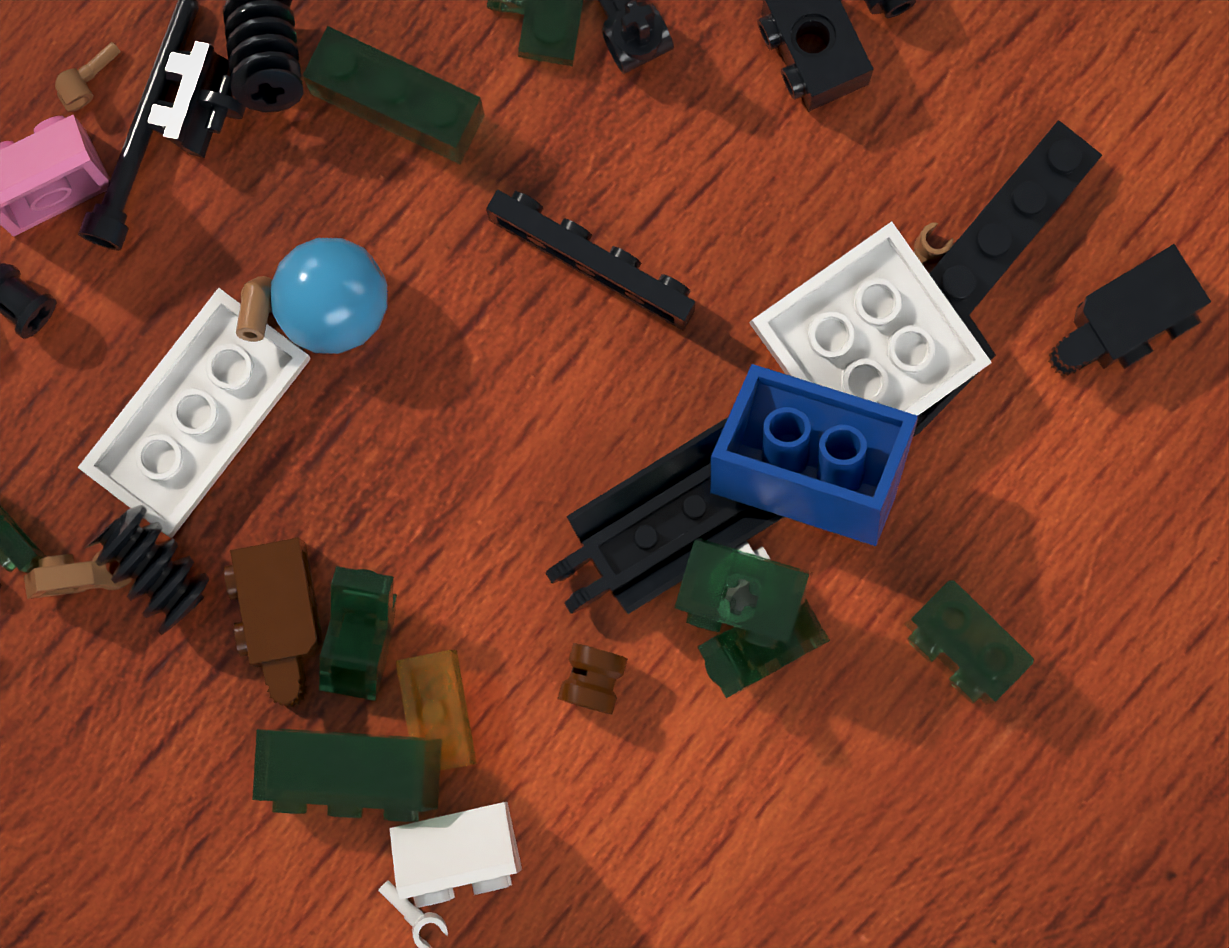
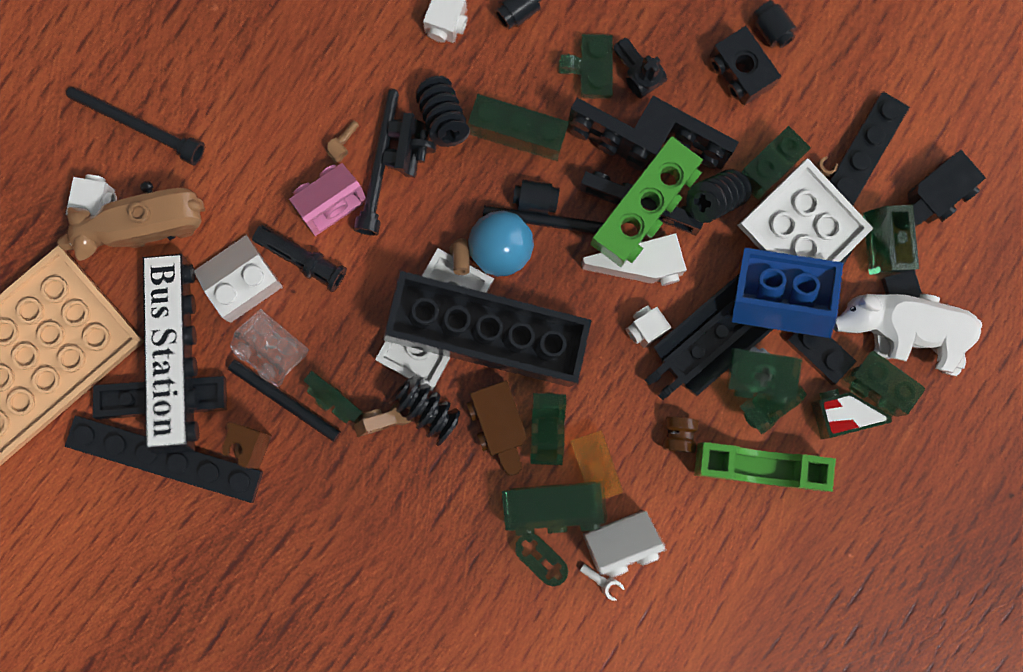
camera: 20 degrees left, 0 degrees up
none -> black brick [382,271,592,387]
none -> black bar [482,205,605,234]
none -> black brick [513,179,560,215]
none -> clear green beam [515,533,568,586]
none -> black bracket [567,96,739,171]
none -> white slope [581,233,687,286]
none -> bright green brick [590,136,703,267]
none -> white plate [626,306,672,348]
none -> black piece [686,169,752,223]
none -> bright green arch [694,442,836,492]
none -> clear green brick [741,126,811,200]
none -> black plate [785,333,857,385]
none -> slope [811,389,892,440]
none -> white animal [834,294,982,376]
none -> brick [863,205,919,275]
none -> black tile [881,269,922,298]

